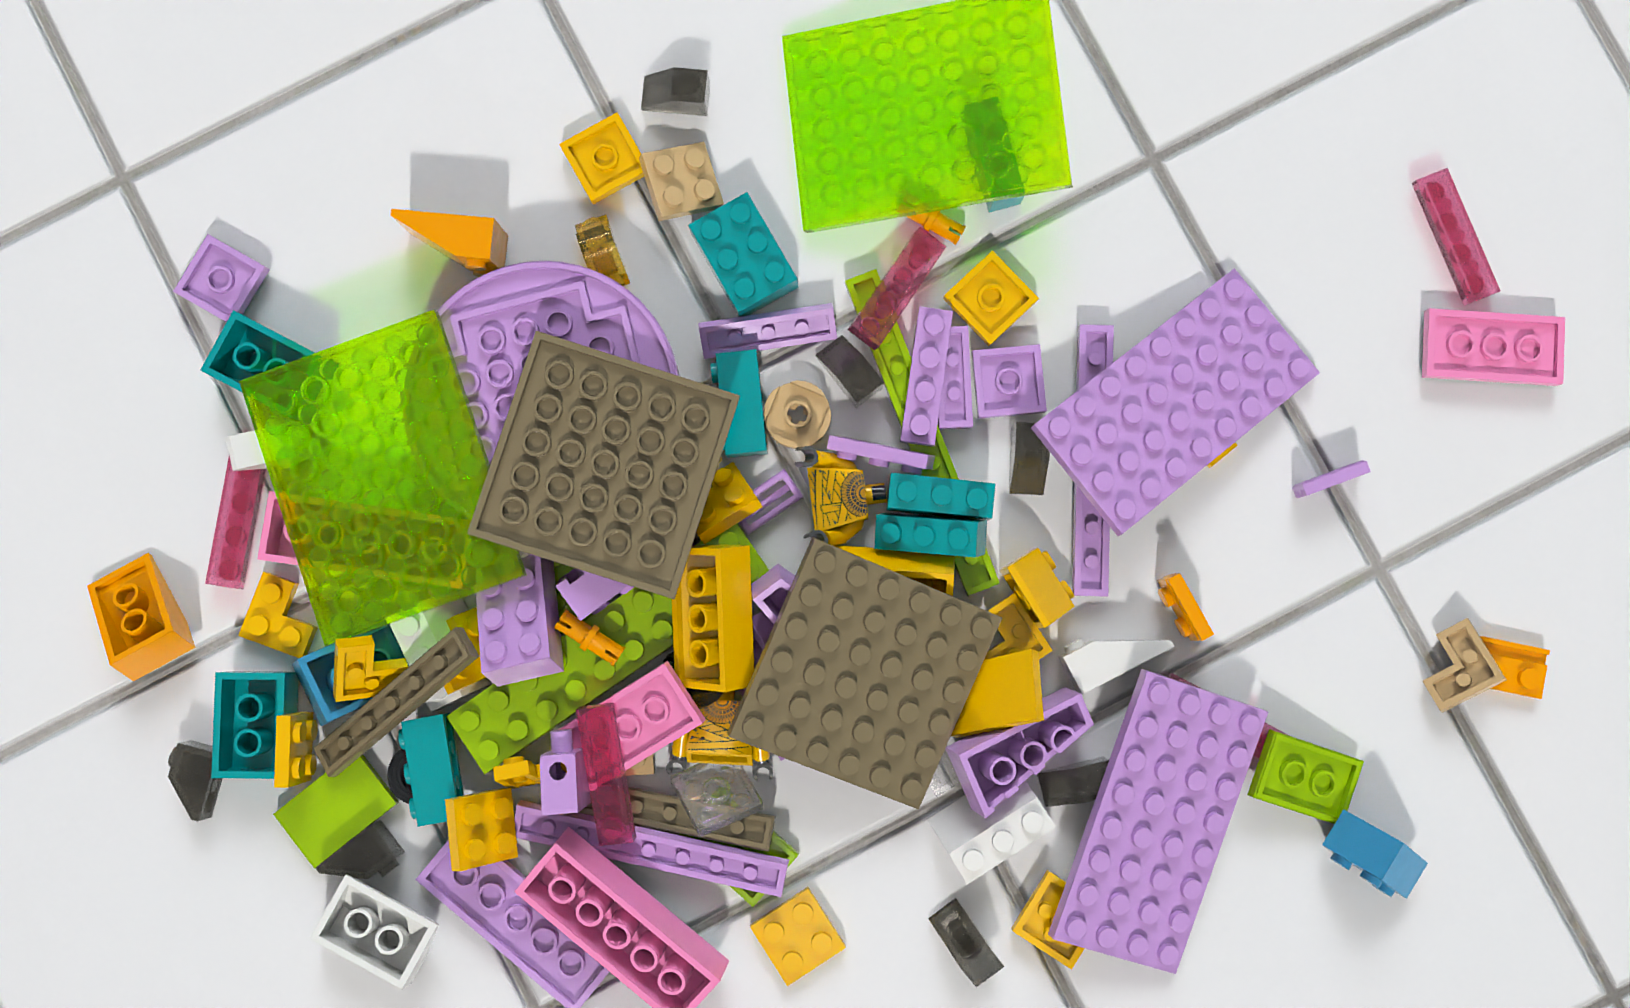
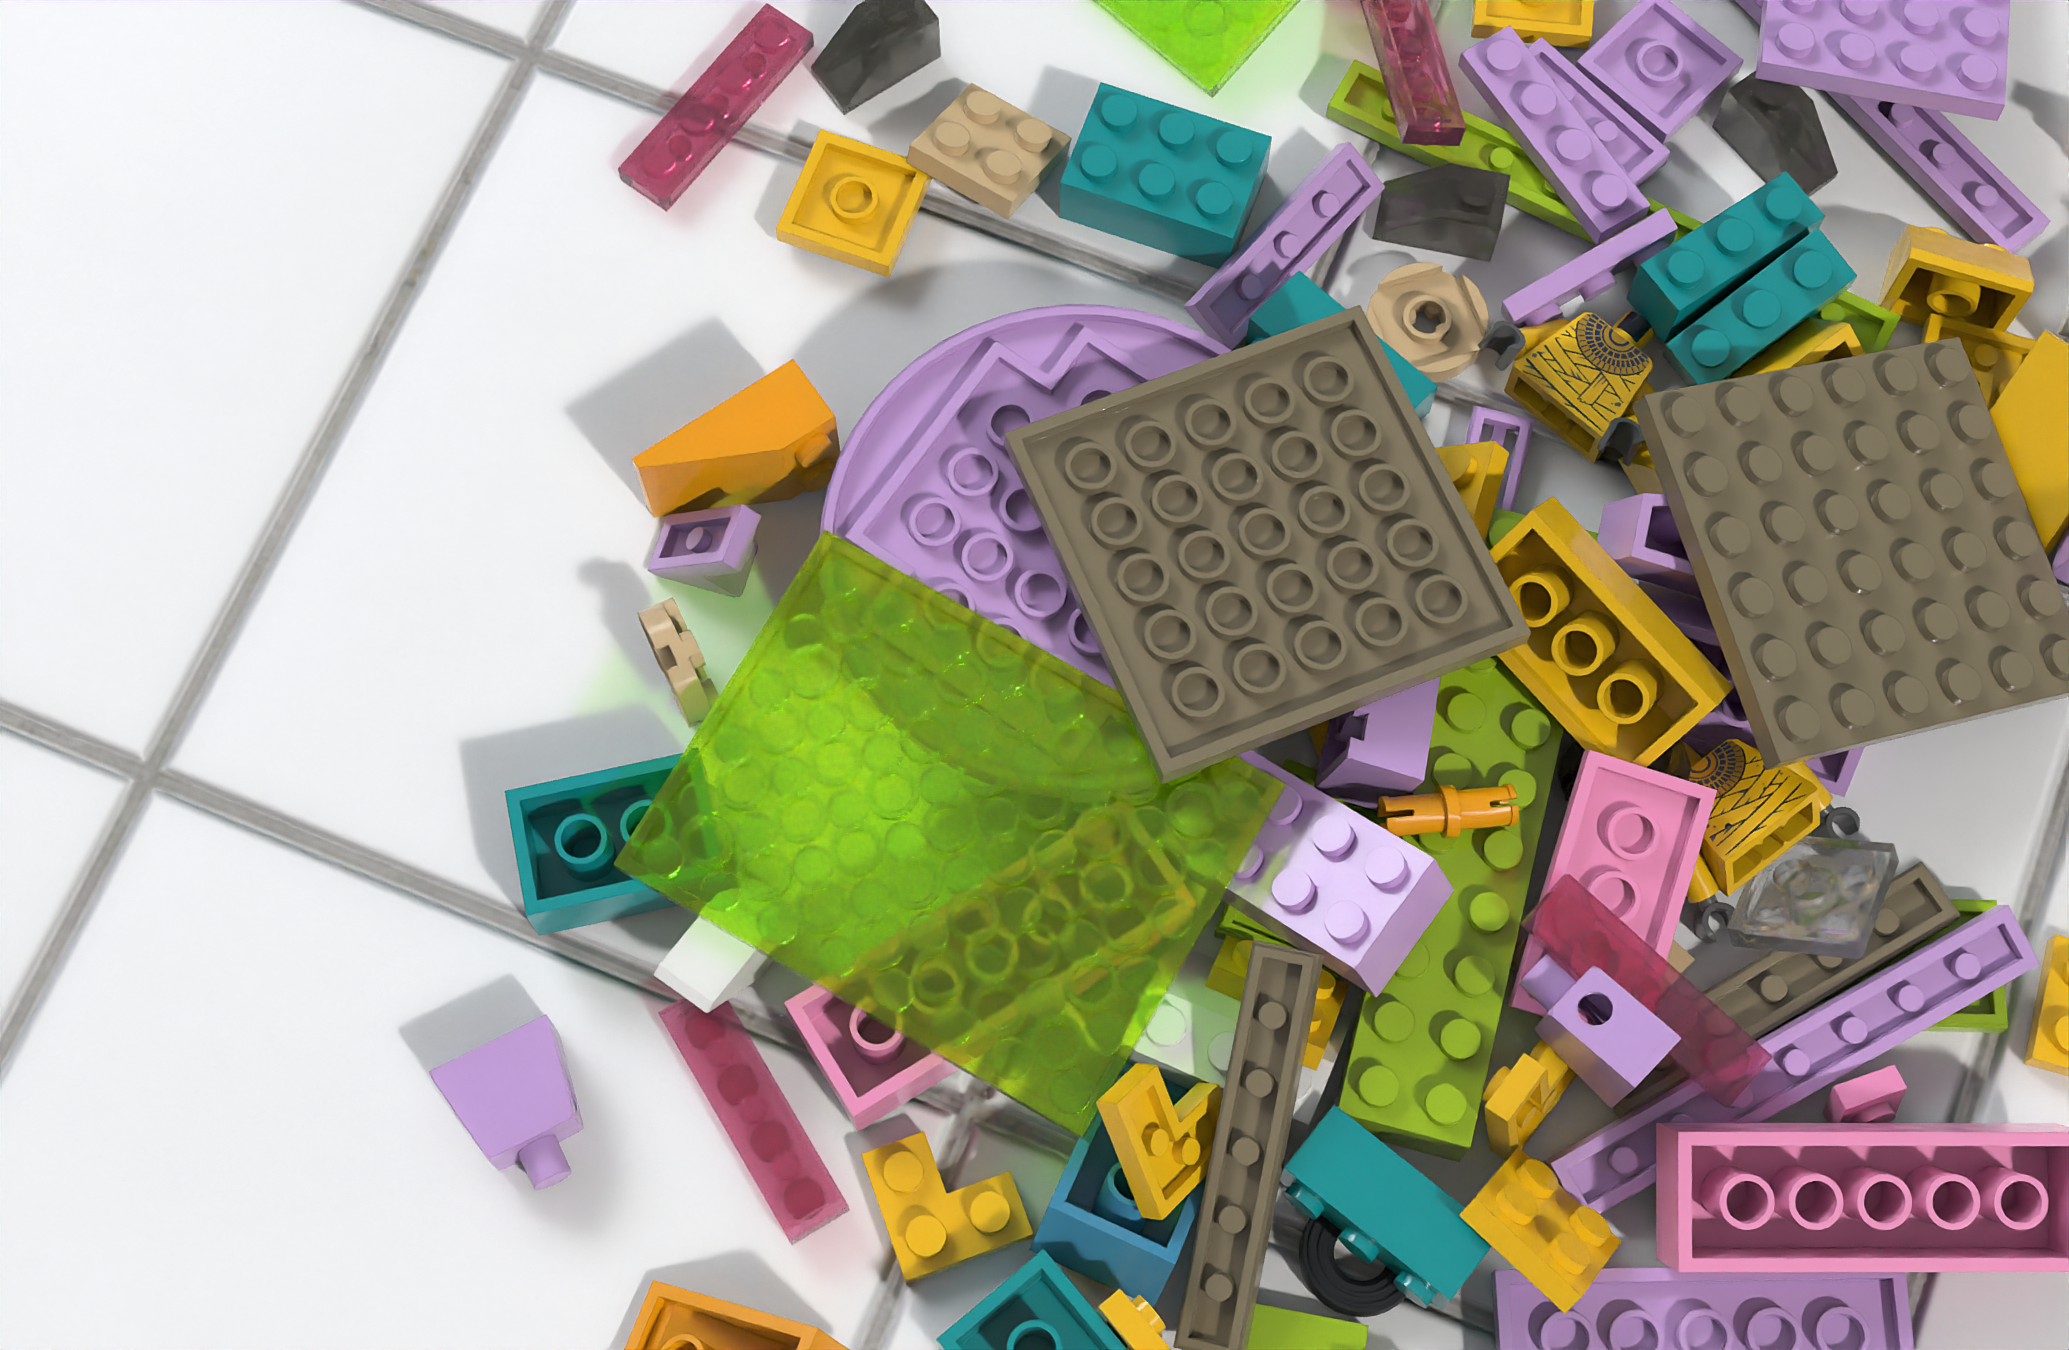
camera: 45 degrees left, 15 degrees down
lavender plate [173,234,270,322] -> none
clear yellow brick [575,214,630,286] -> none
none -> lavender torso [429,1014,584,1190]
none -> clear pink plate [618,3,814,212]
none -> tan plate [637,597,726,728]
none -> slope [647,504,761,597]
none -> bright pink plate [1823,1064,1907,1123]

